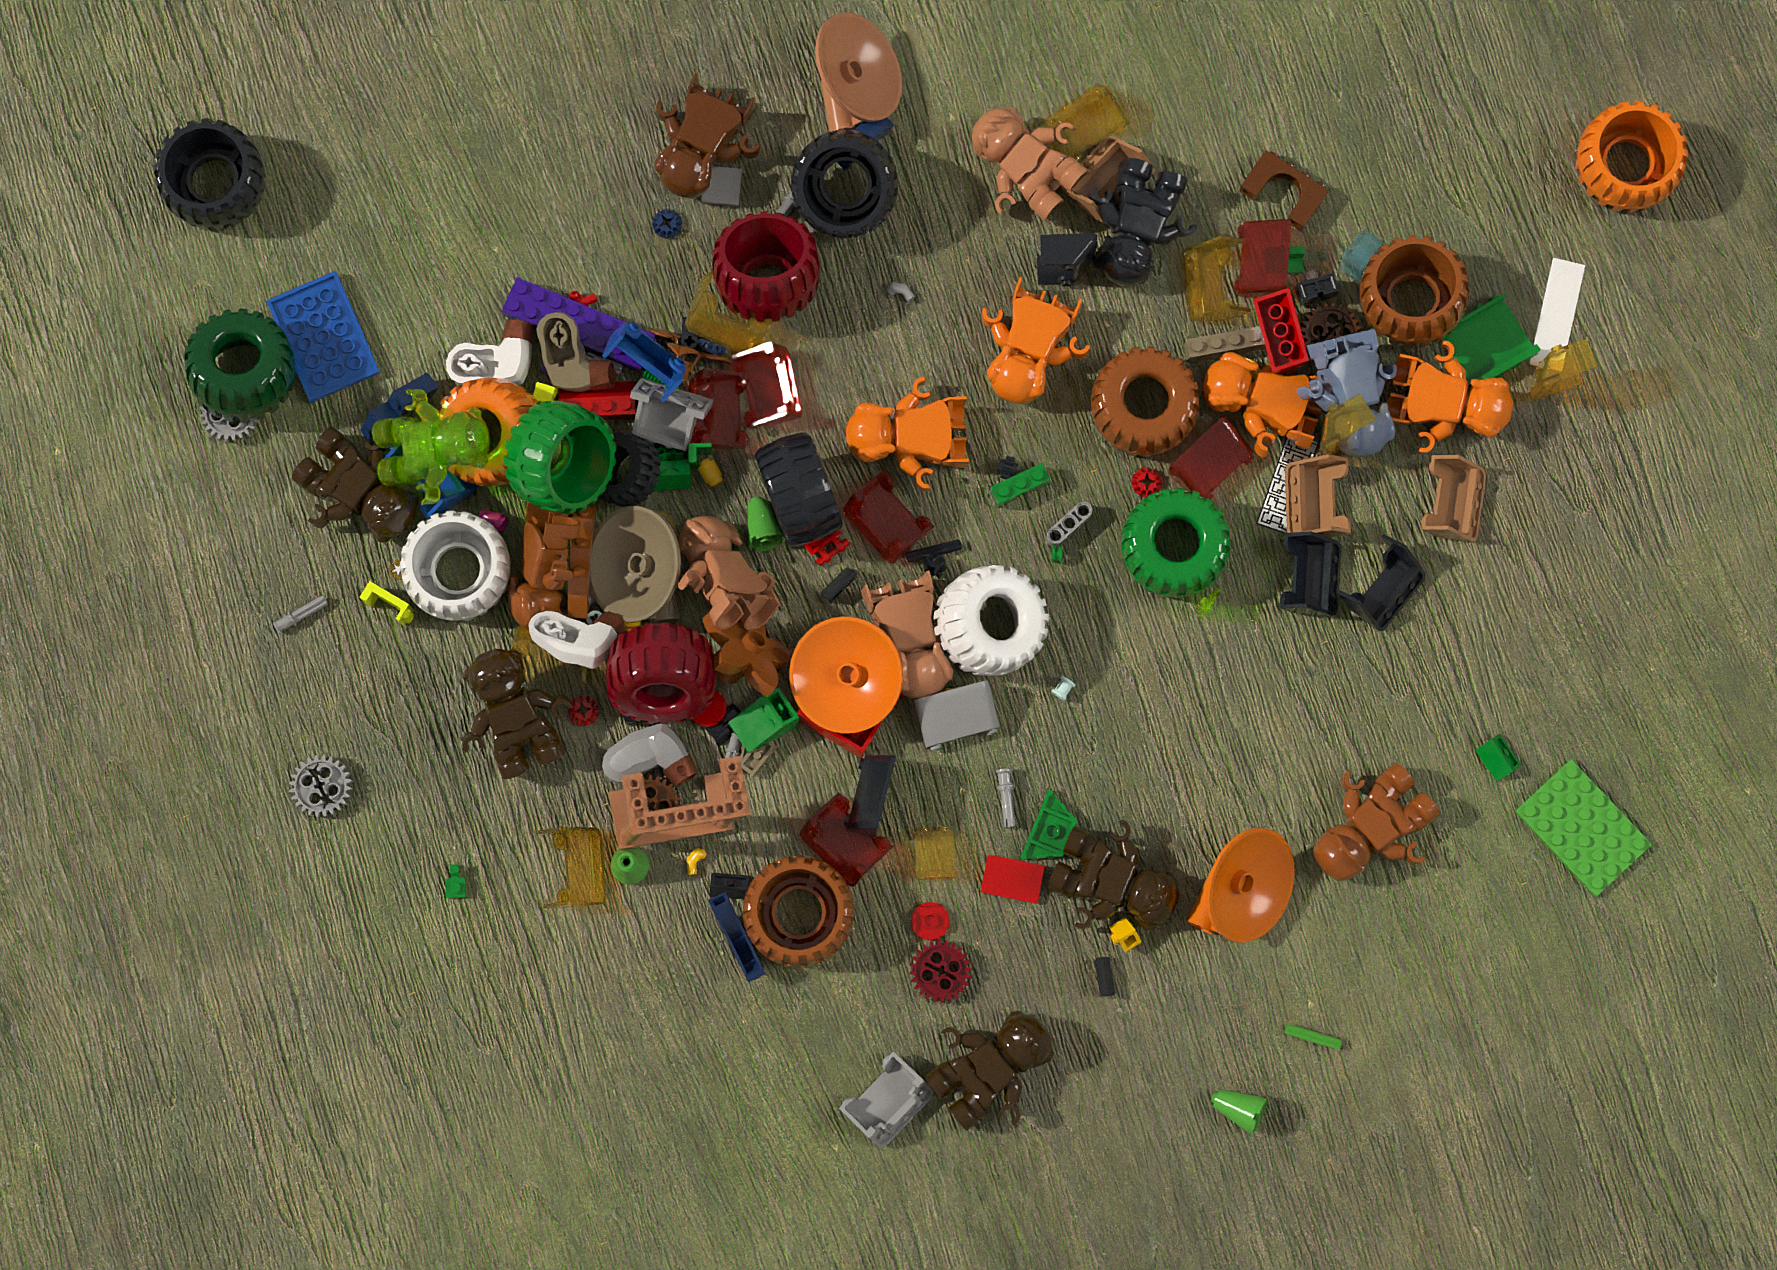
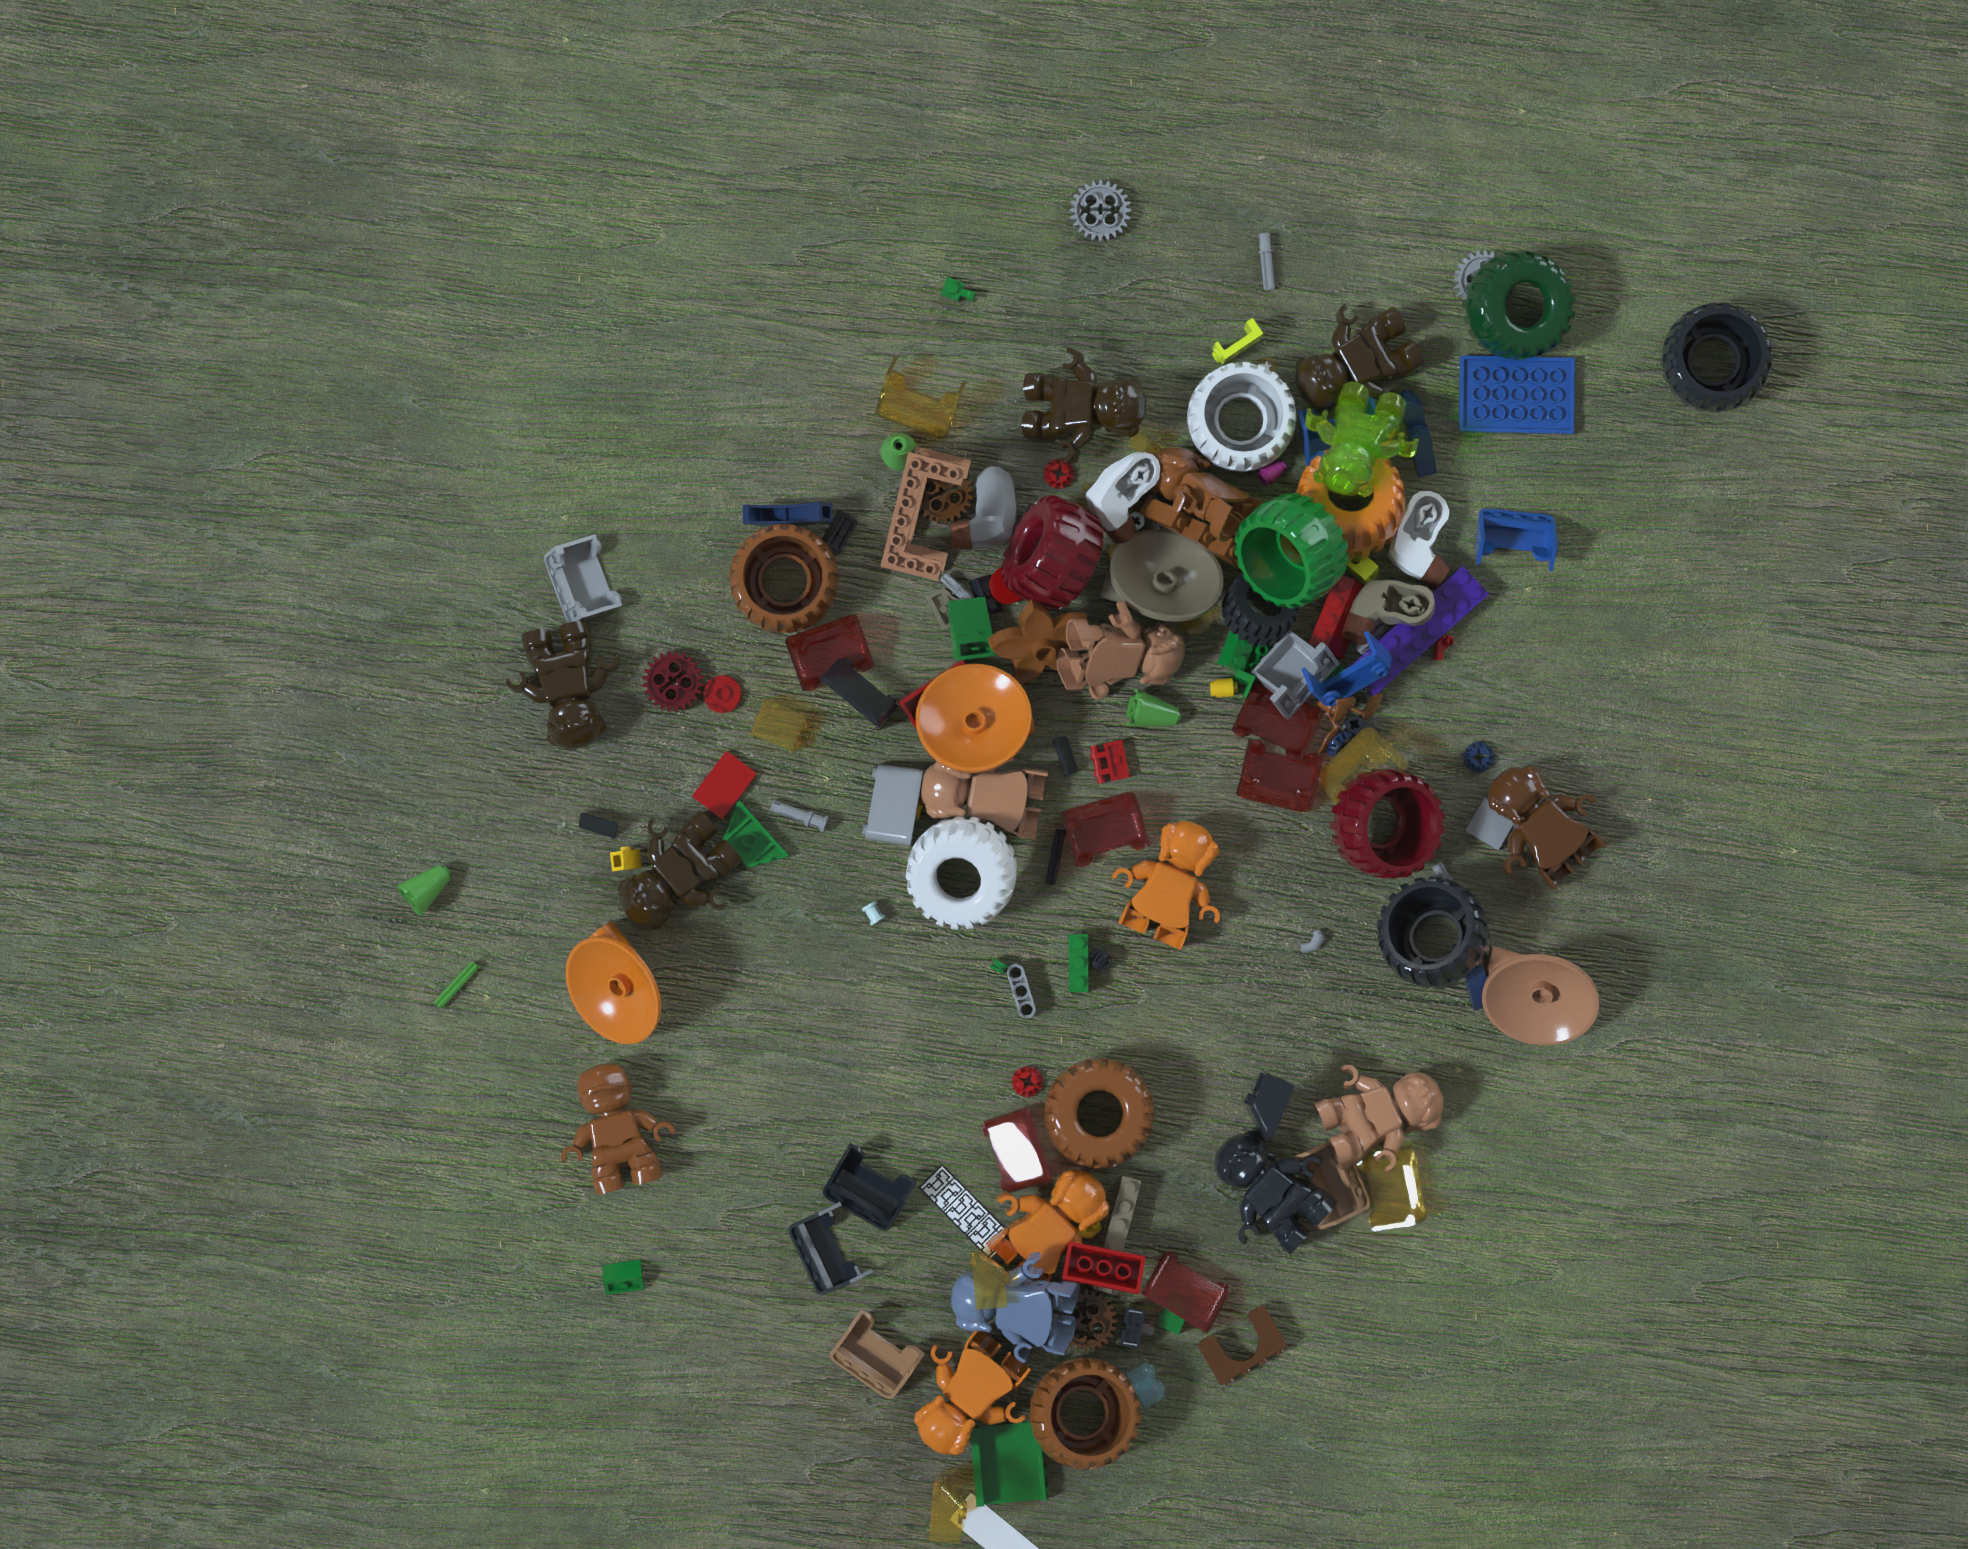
camera: 110 degrees right, 5 degrees up
yellow arm [687,848,706,875] -> none
black tyre [755,432,843,547] -> none
black gear [922,554,947,578] -> none
orange piece [982,277,1090,404] -> none
green tyre [1121,488,1230,599] -> none
clear yellow windscreen [1183,235,1251,322] -> none
clear neon green plate [1196,587,1222,619] -> none
medium nougat windscreen [1285,454,1351,538] -> none
bright green plate [1514,759,1652,897] -> none
none -> blue windscreen [1475,508,1558,572]

